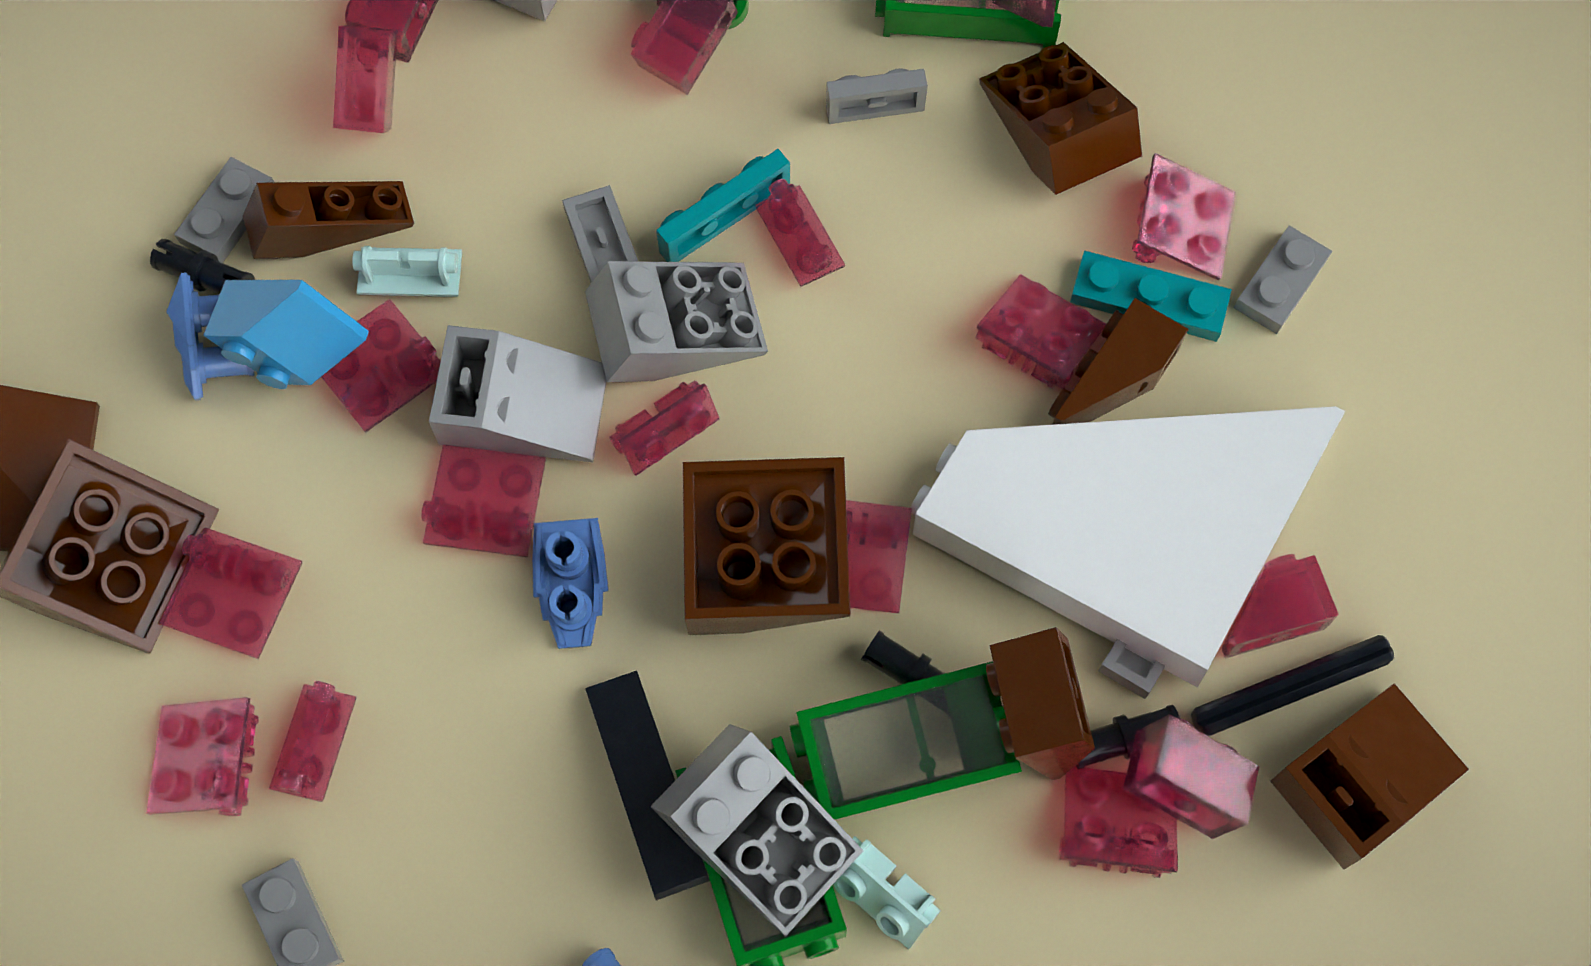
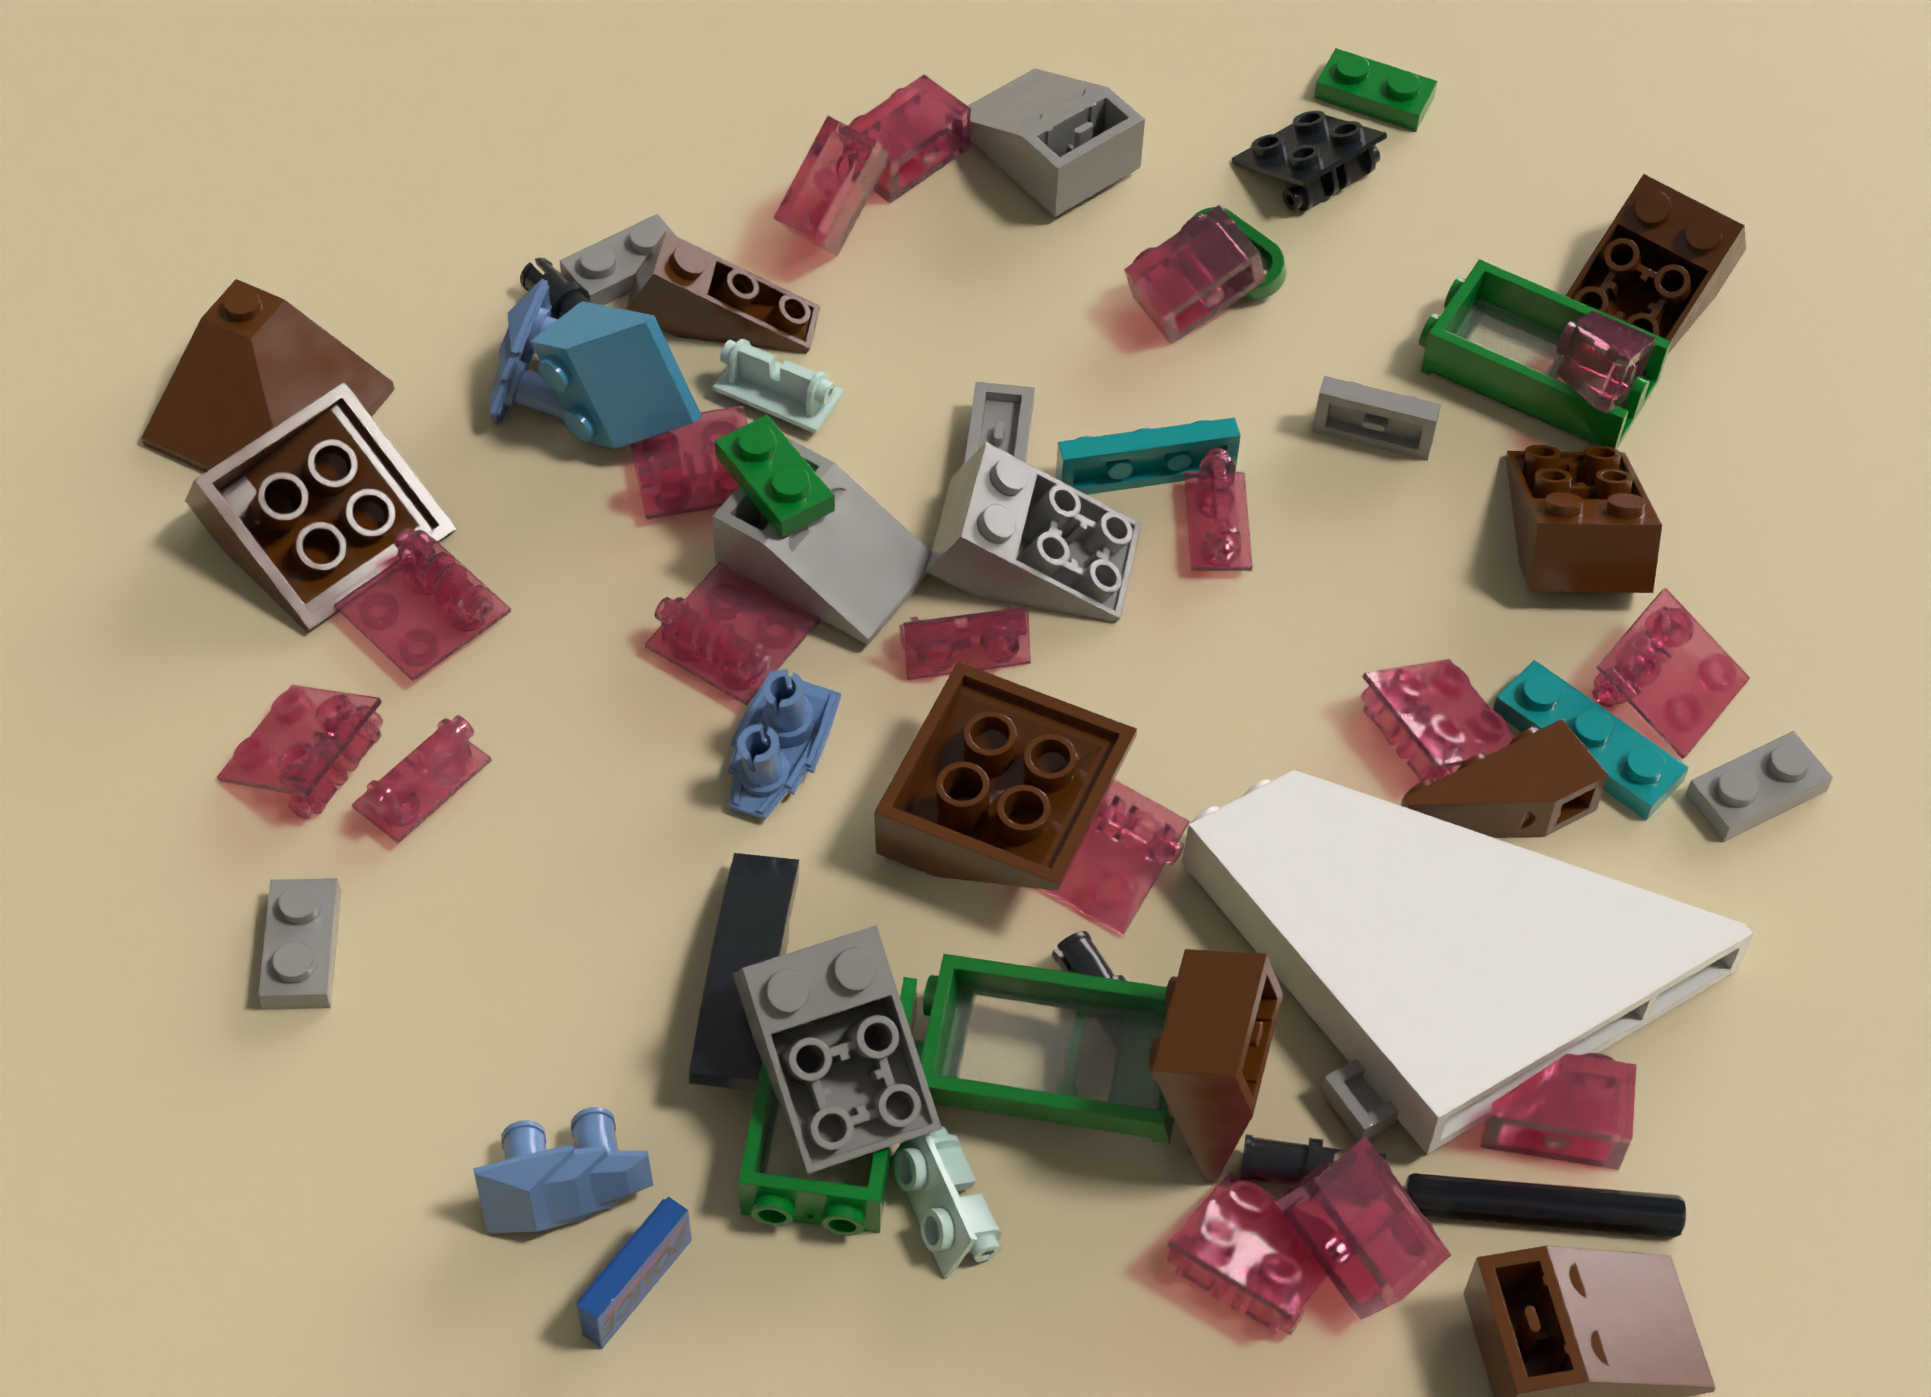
camera: 25 degrees right, 15 degrees down
none -> green plate [715,414,835,538]

